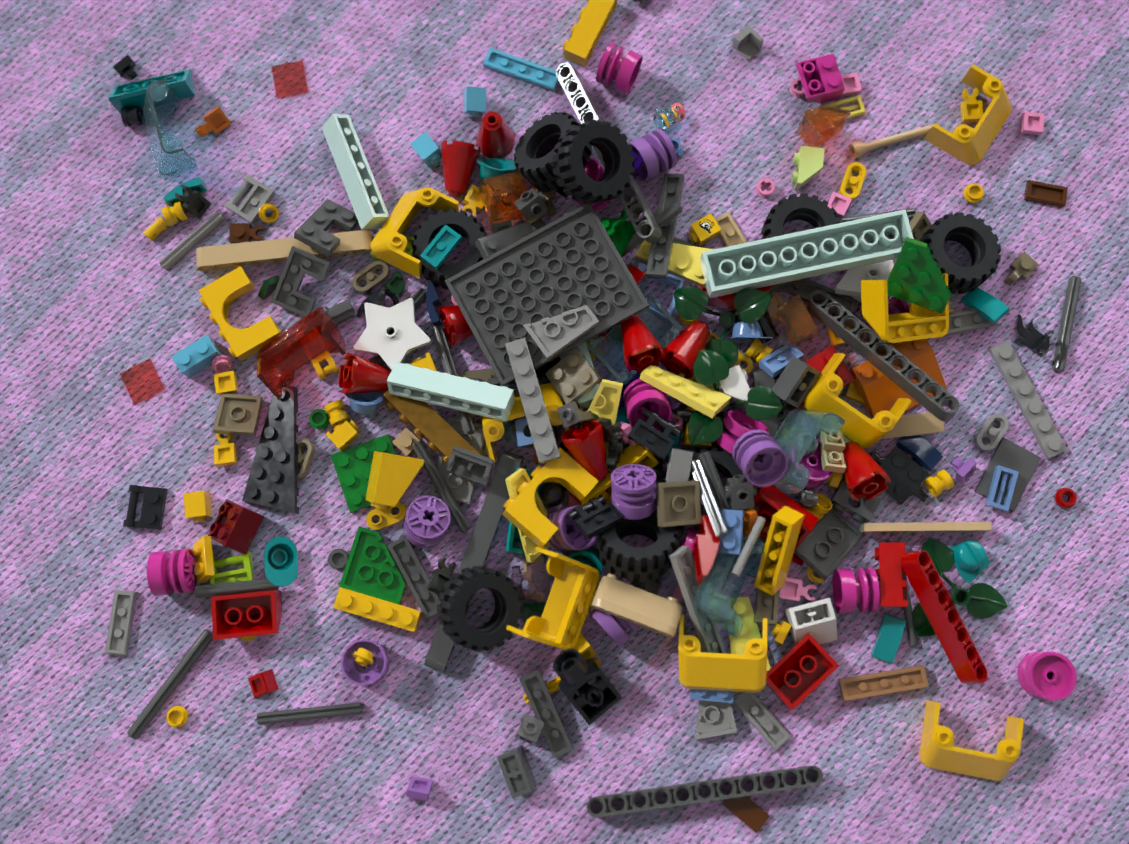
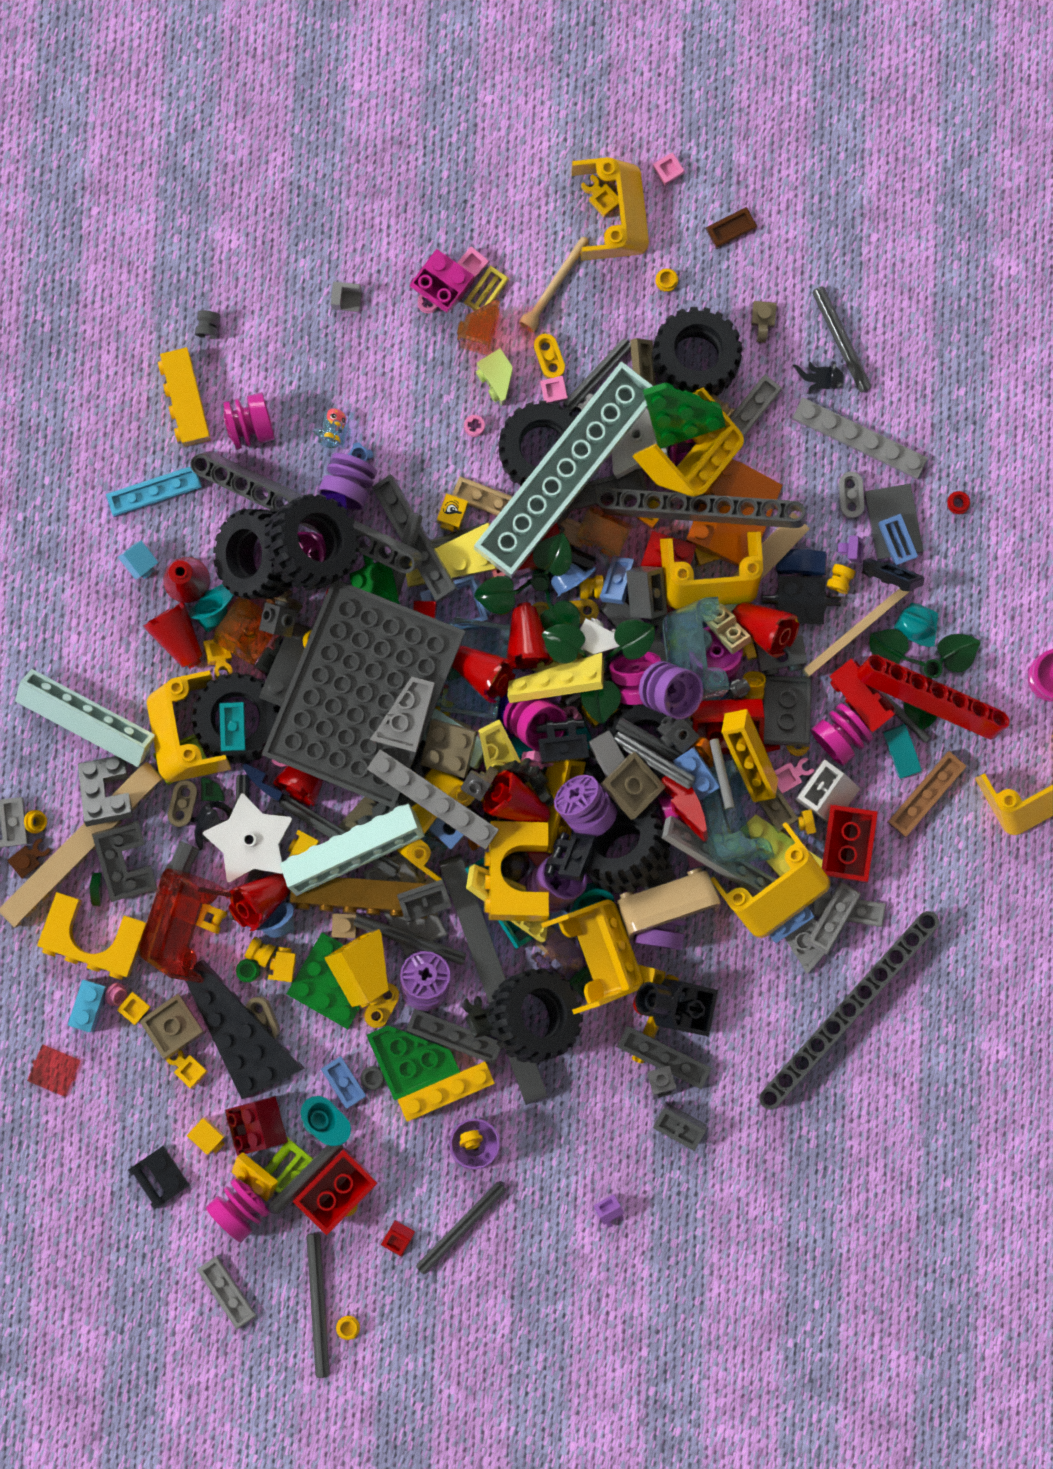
camera: 50 degrees left, 5 degrees up
medium azure brick [411,132,442,168] -> none
reddish brown tile [722,796,770,834] -> none
teal slope [961,287,1010,324] -> none
none -> medium blue plate [321,1056,367,1109]
none -> light grey tile [806,881,862,955]
none -> black hinge [862,558,925,592]

